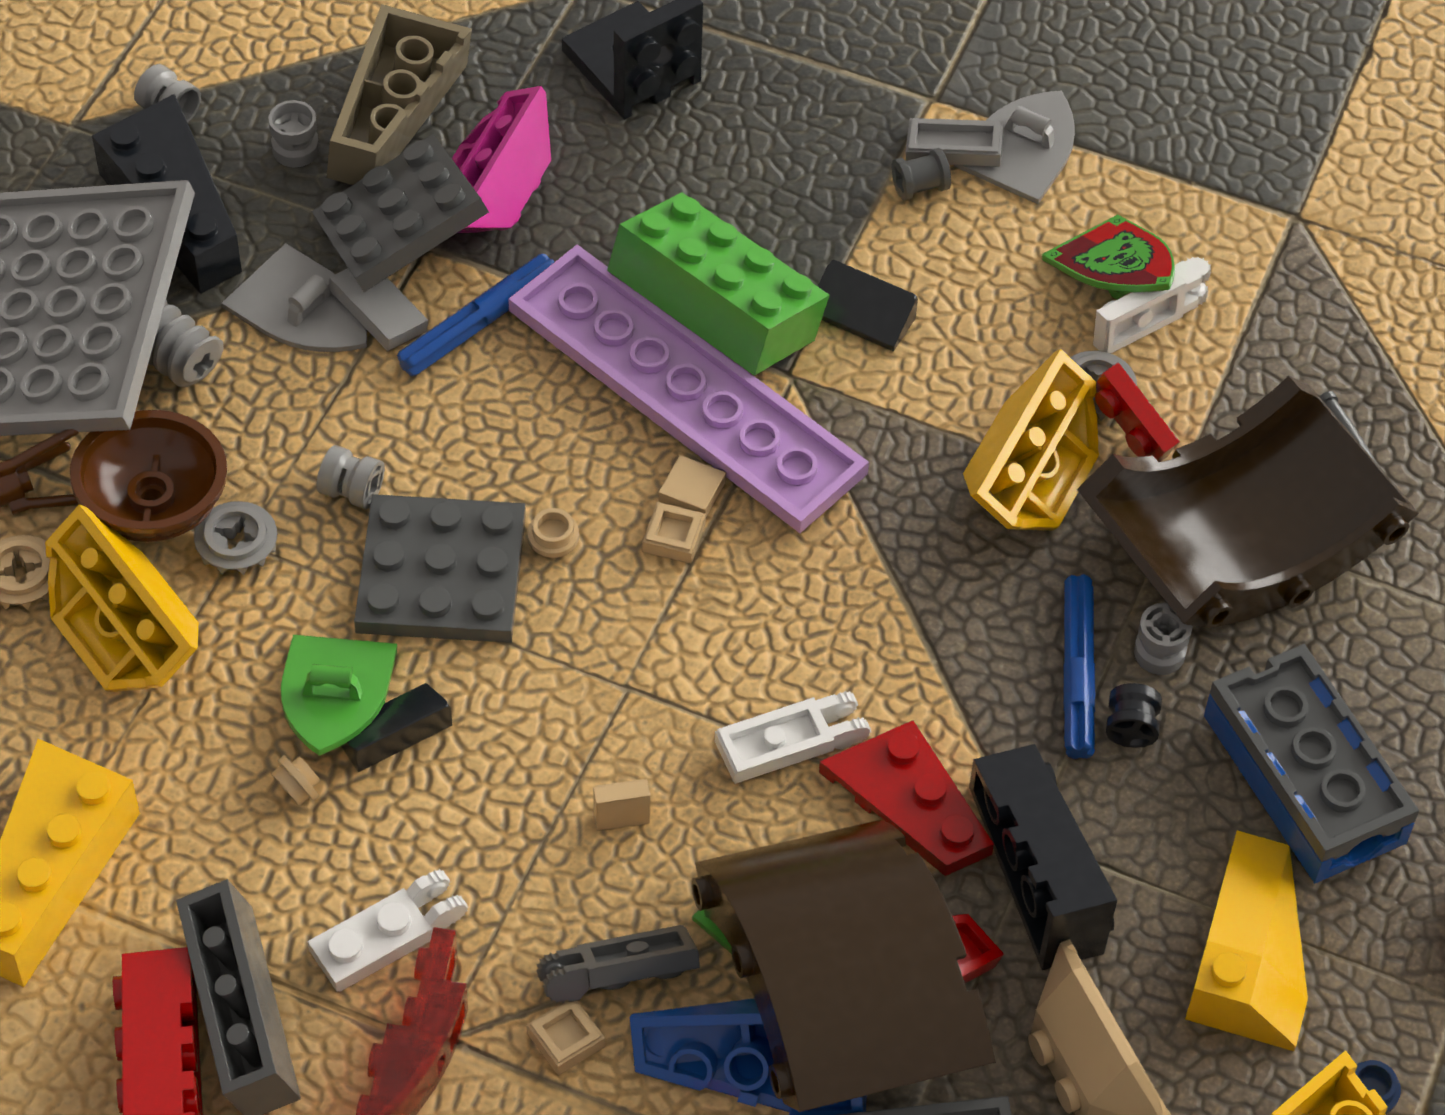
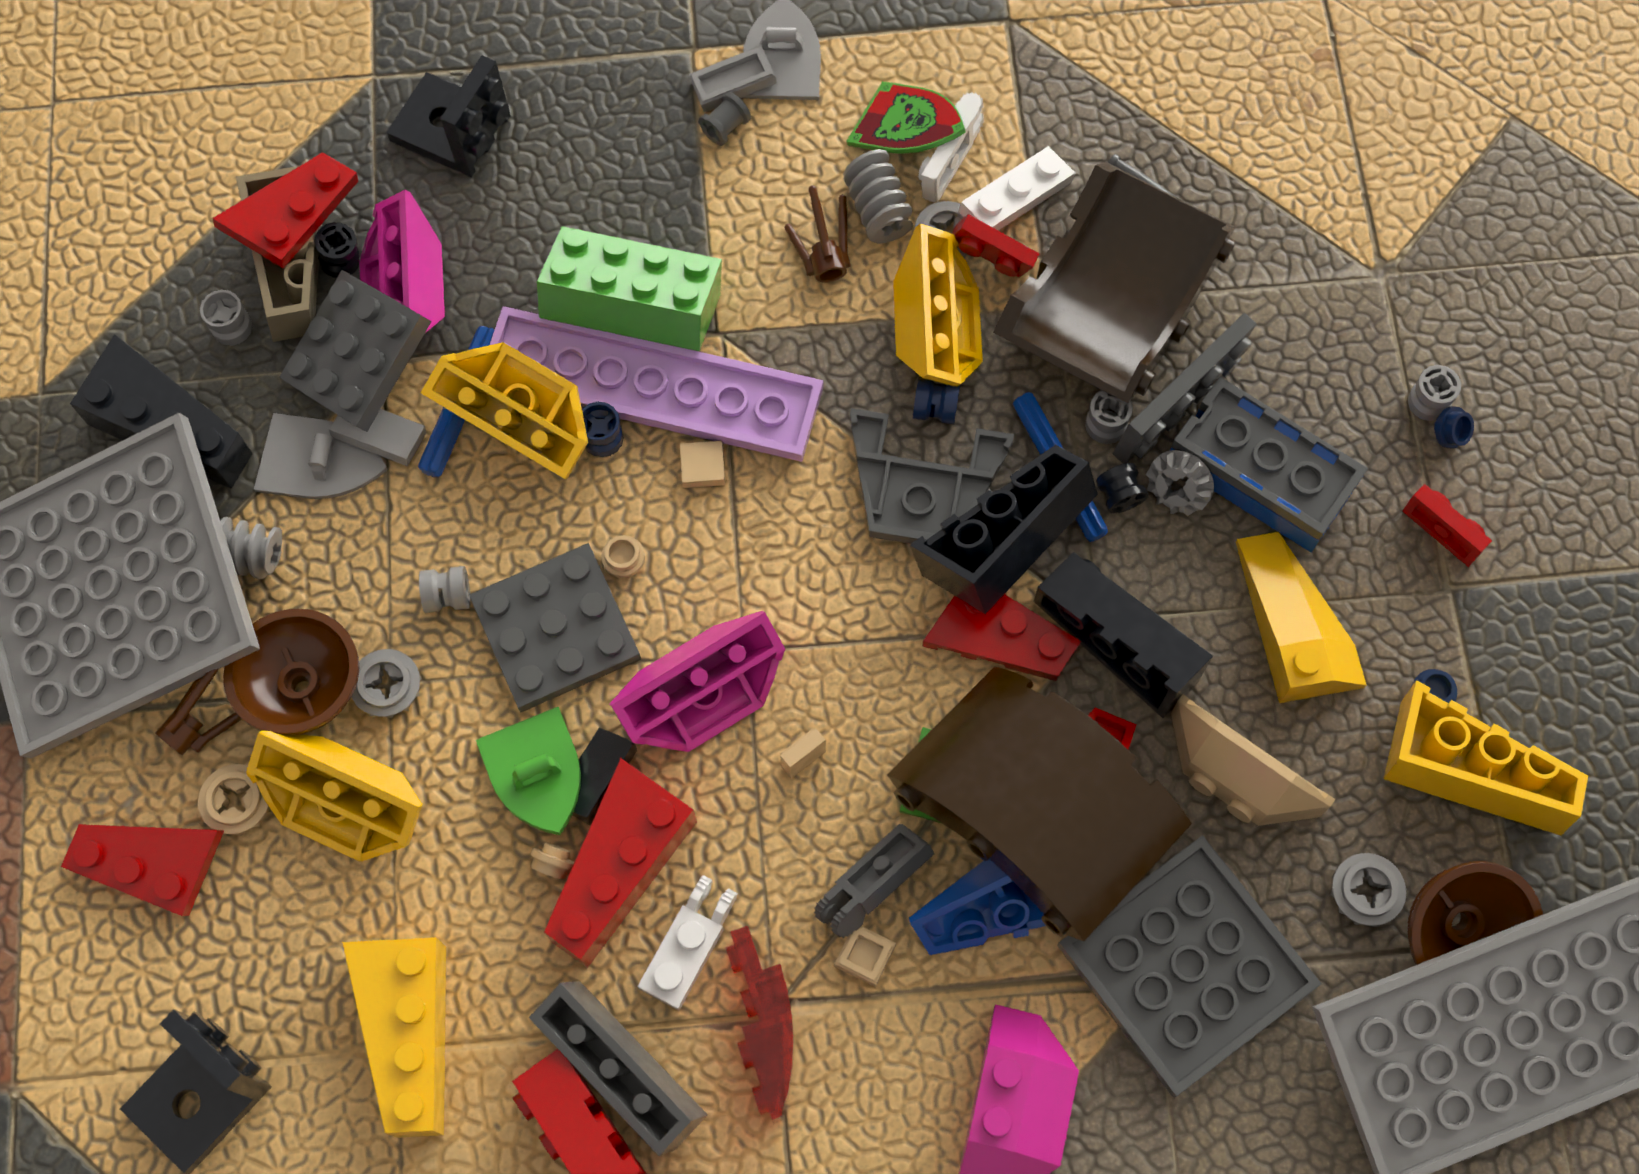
camera: 25 degrees left, 15 degrees up
light grey wheel [134,64,201,123] -> none
tan tile [642,502,706,564] -> none
white hinge [715,691,872,784] -> none
black slope [818,260,918,352] -> none
none -> red wing [212,152,358,269]
none -> black wheel [315,222,360,278]
none -> yellow wedge [420,342,588,480]
none -> red wedge [544,758,697,968]
none -> dark blue wheel [582,402,624,457]
none -> dark pink wedge [609,610,785,752]
none -> reddish brown plant [784,185,851,283]
none -> light grey piece [843,149,913,244]
none -> dark grey wing [850,408,1014,544]
none -> black wedge [910,445,1098,614]
none -> dark blue wheel [913,377,960,425]
none -> white plate [958,146,1075,230]
none -> dark grey plate [1113,313,1257,464]
none -> light grey gear [1146,450,1214,517]

